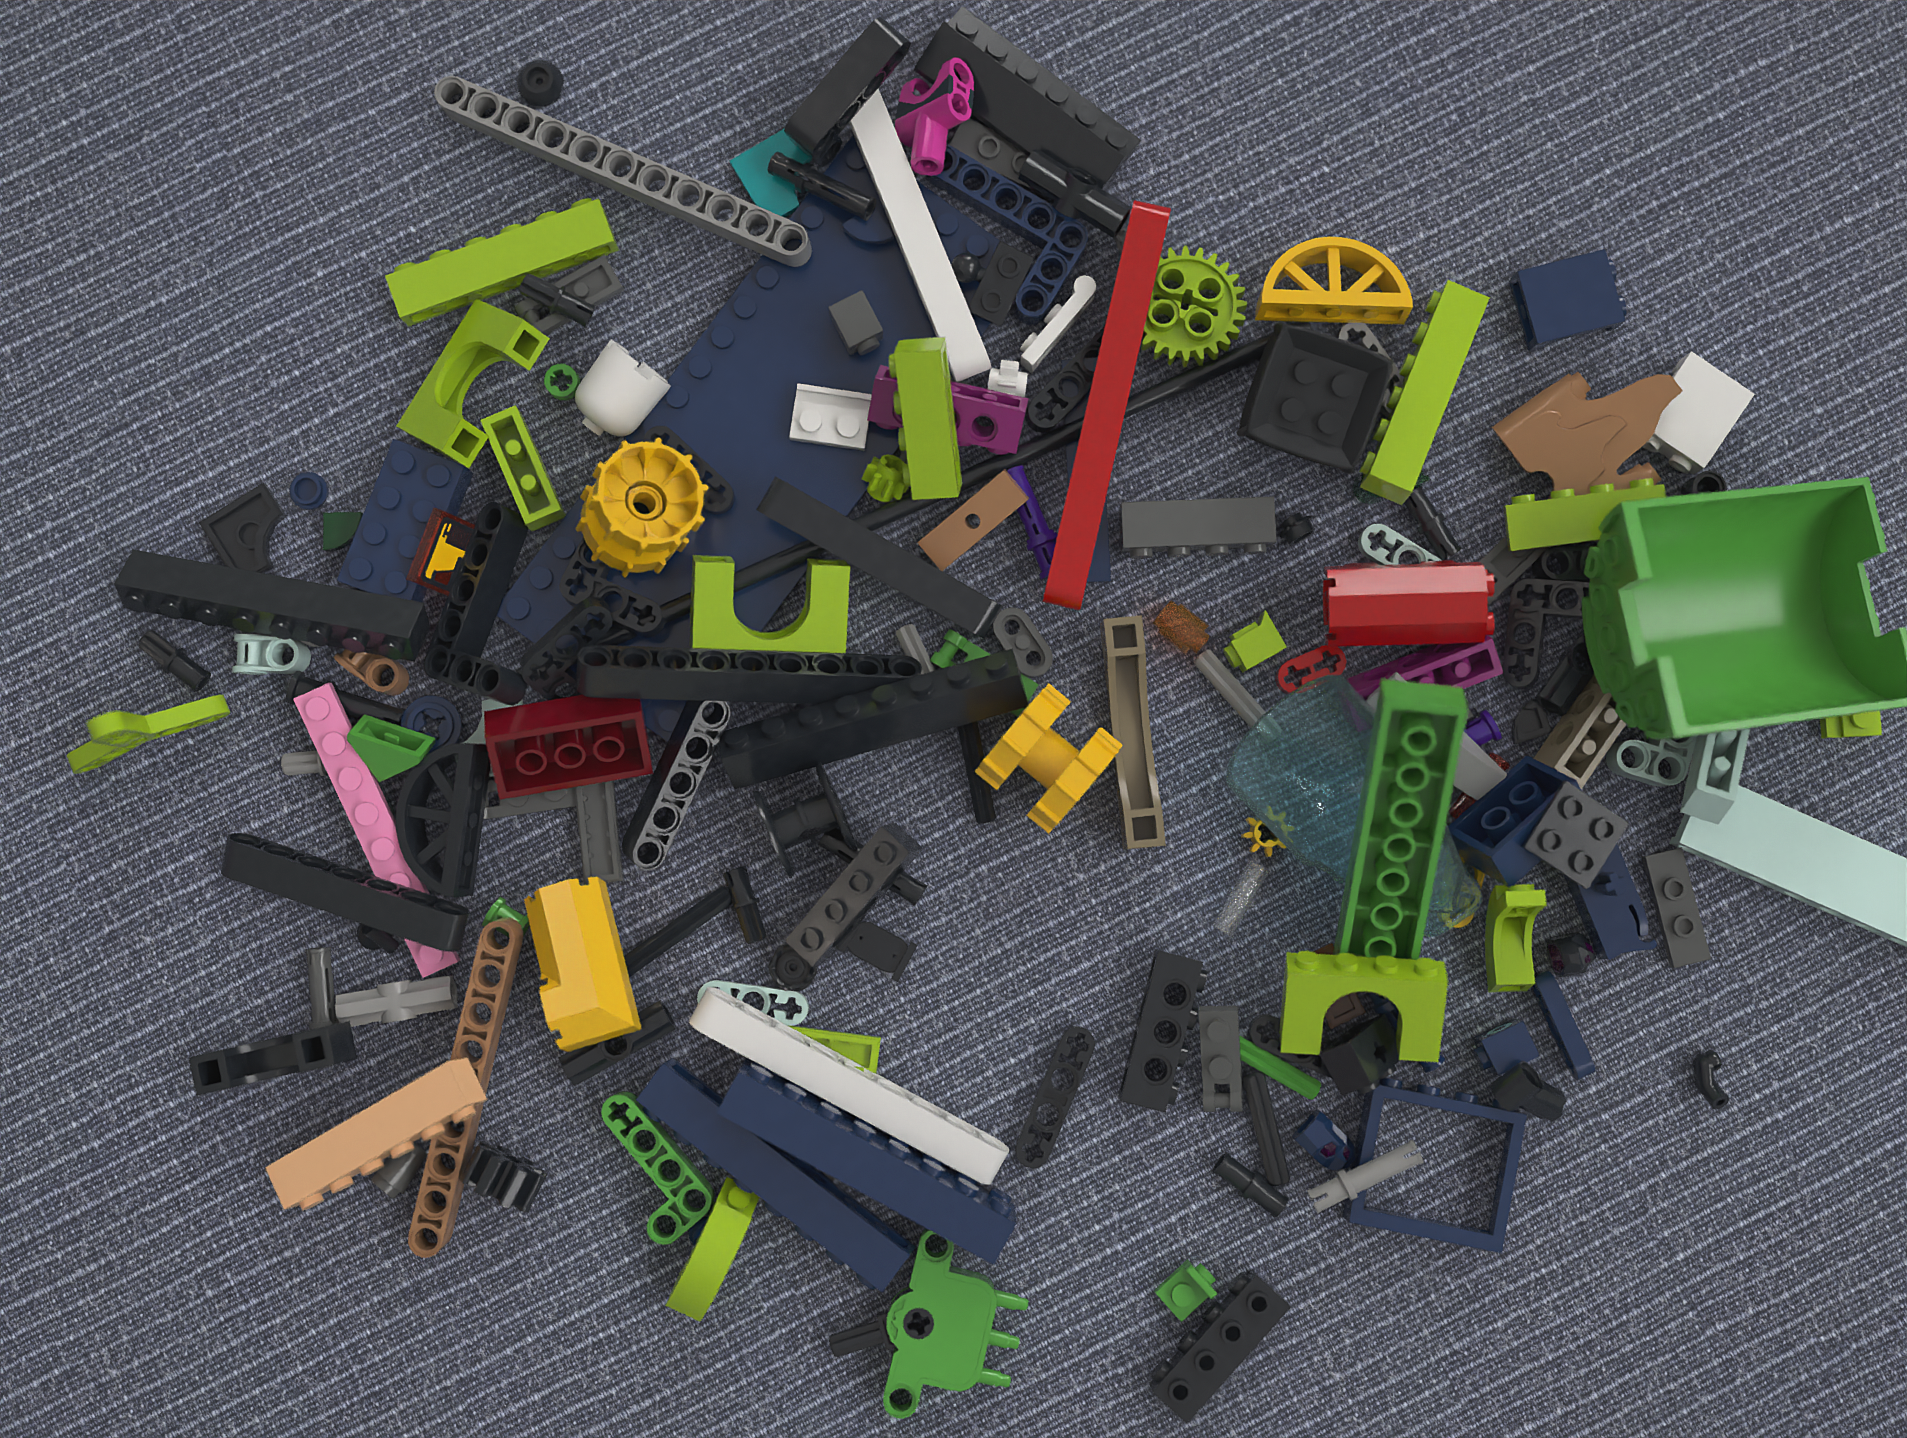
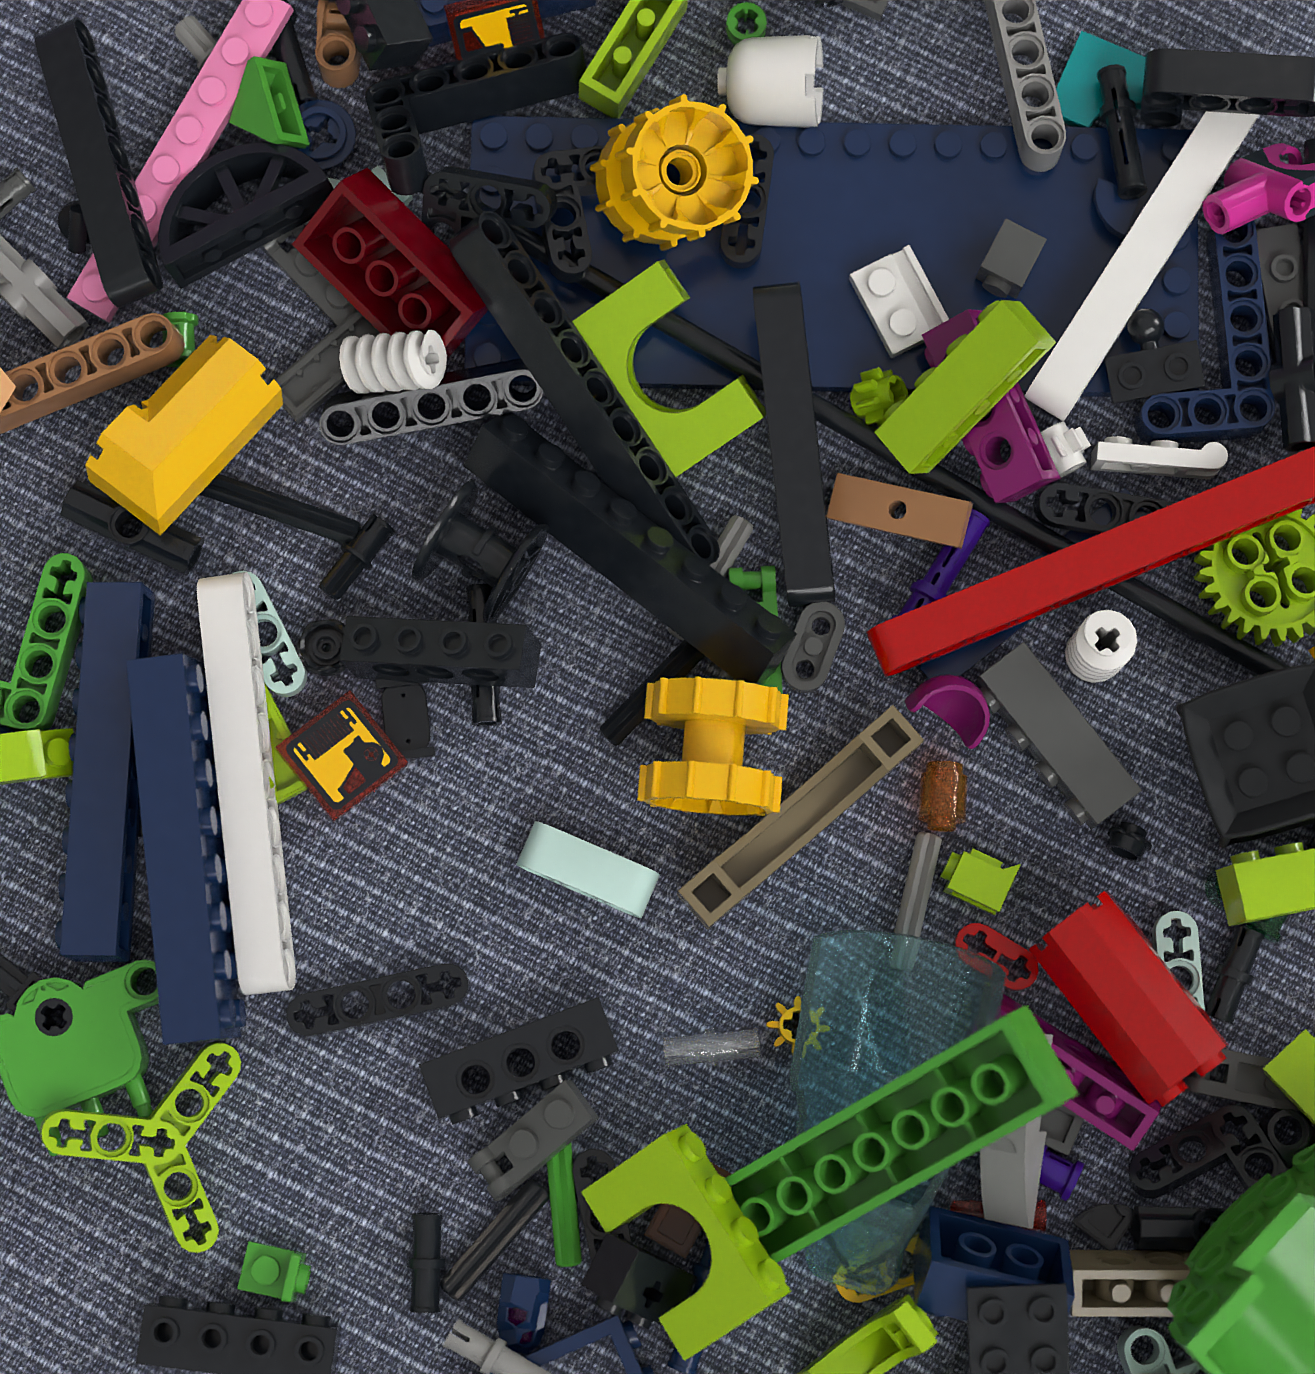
camera: 55 degrees right, 5 degrees down
none -> lime piece [39,1042,241,1253]
none -> tile [275,690,409,822]
none -> white piece [339,329,447,394]
none -> light aqua beam [516,821,660,918]
none -> magenta helmet [905,674,990,749]
none -> white piece [1065,610,1137,683]

